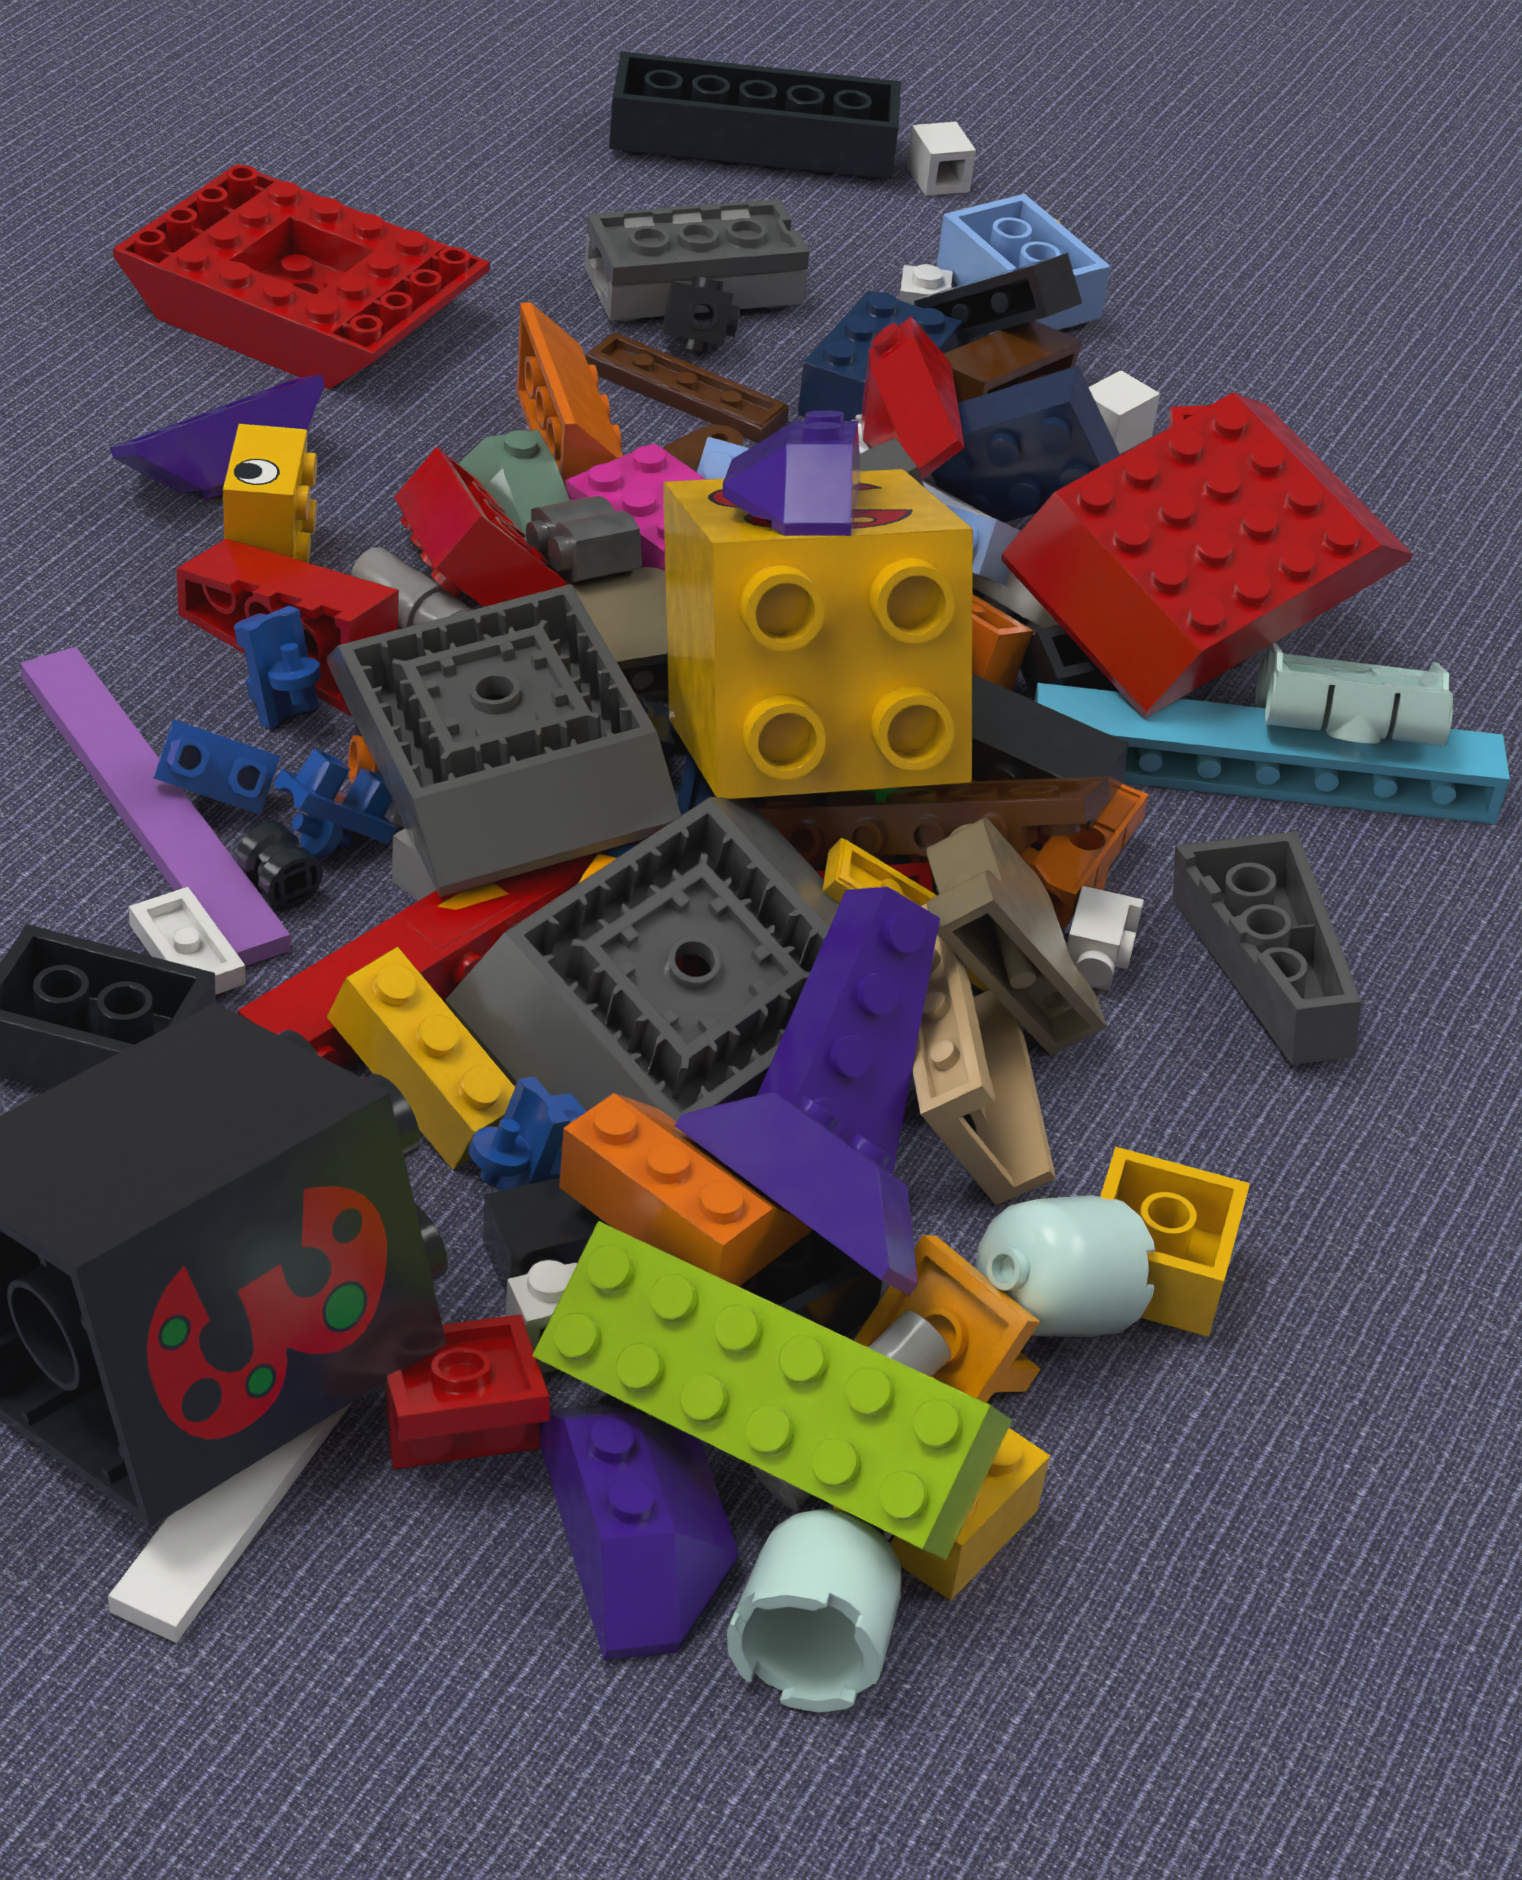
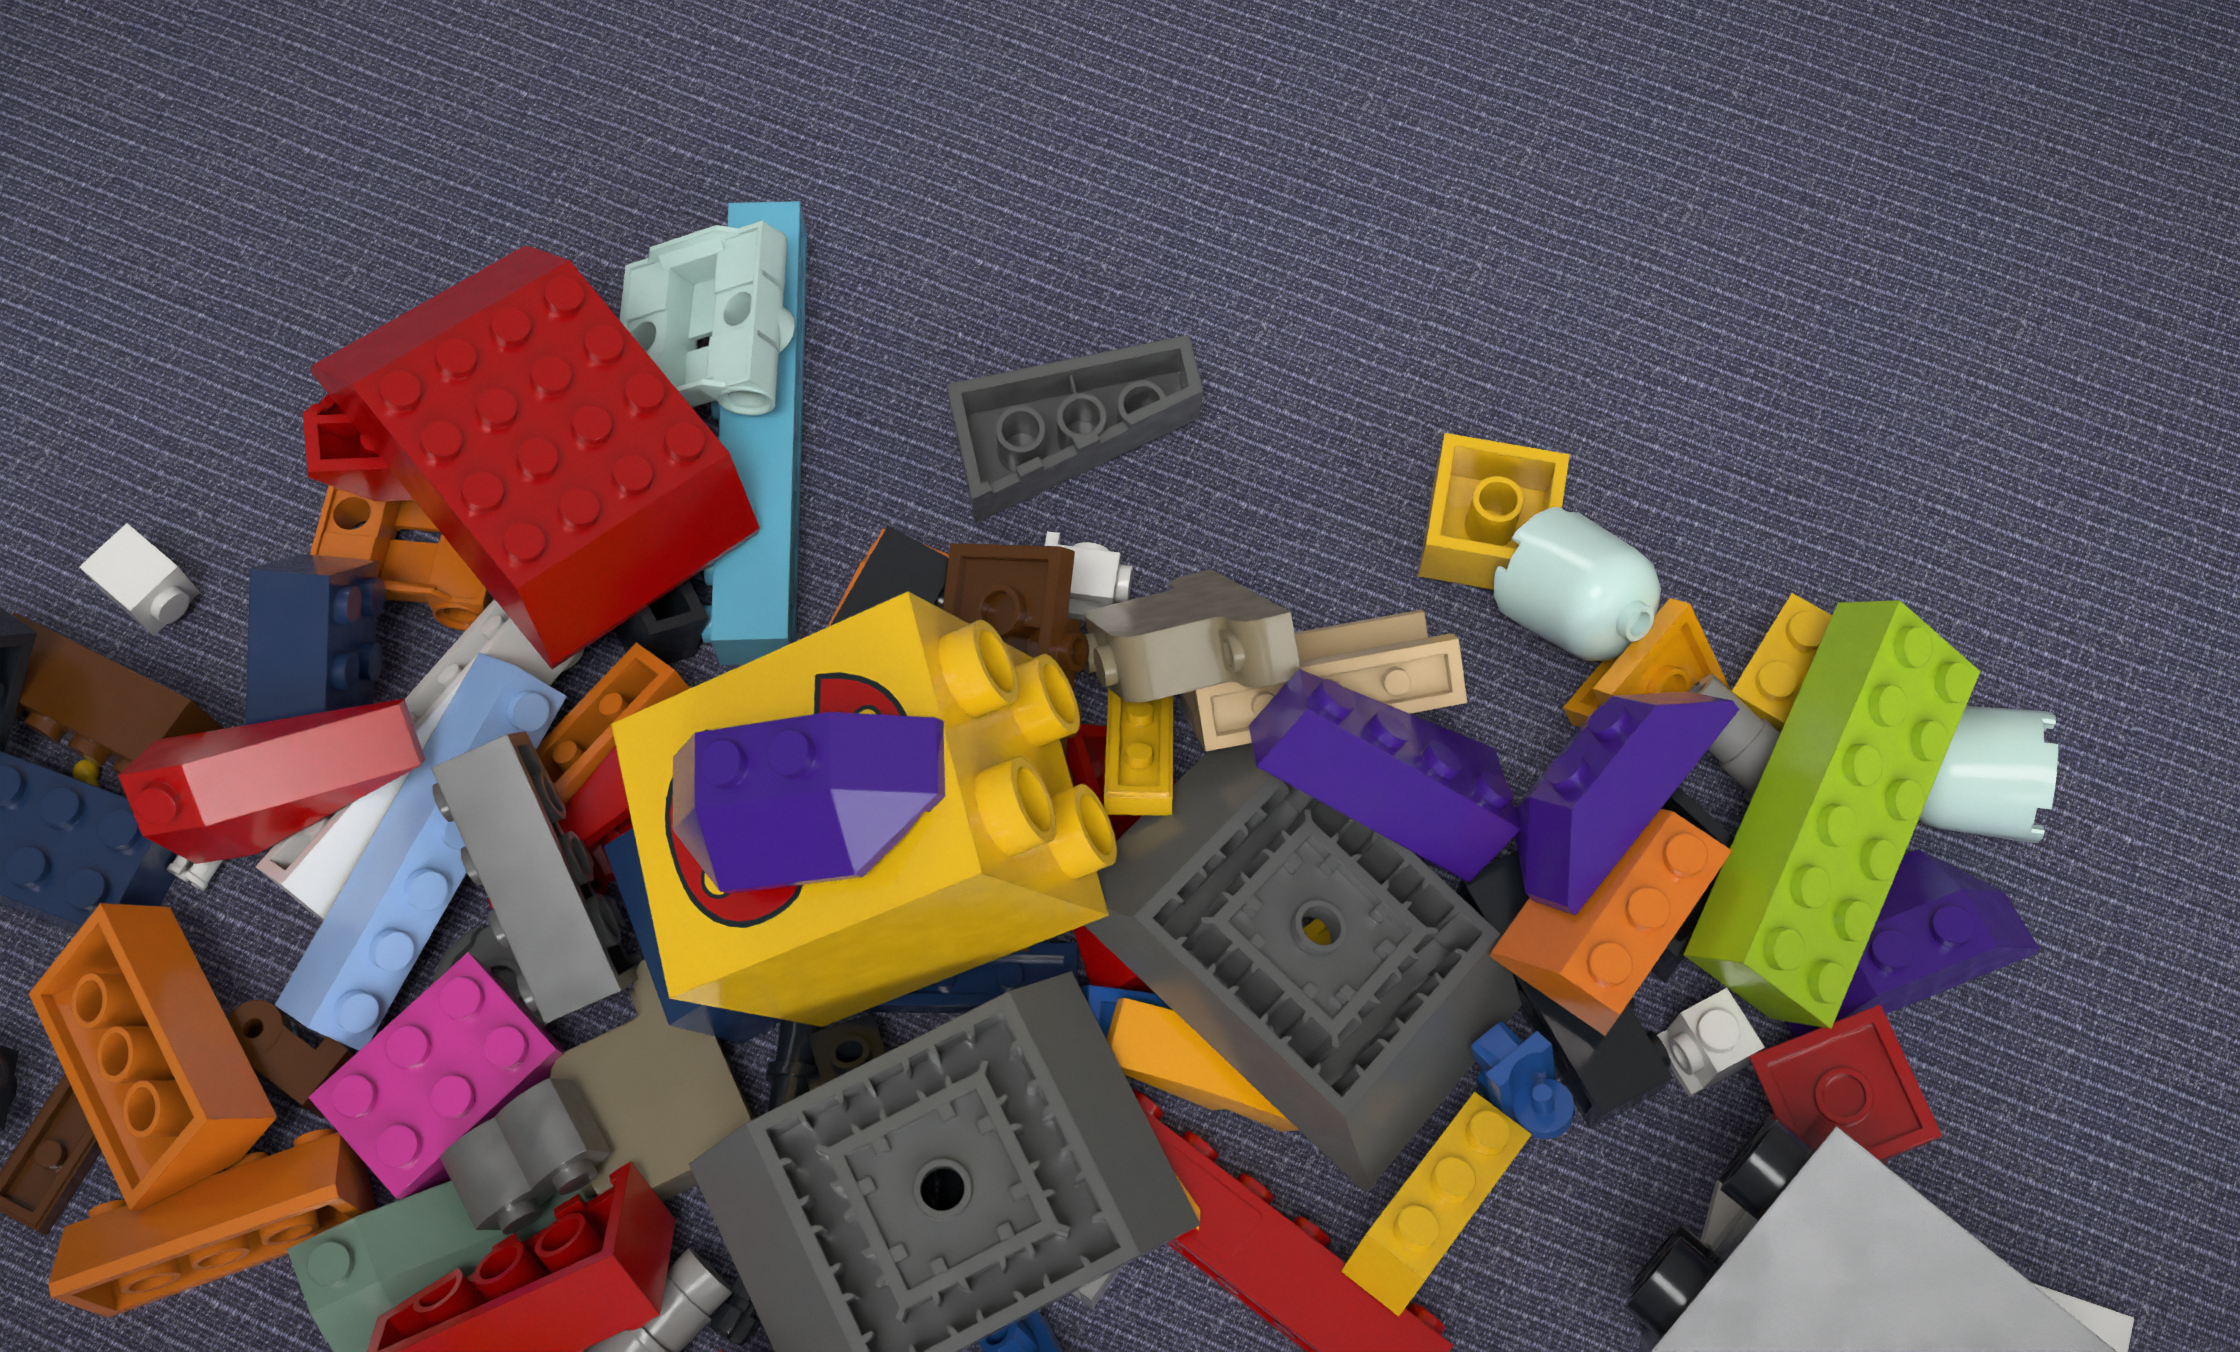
camera: 90 degrees left, 25 degrees up
none -> orange slope [29,903,277,1211]

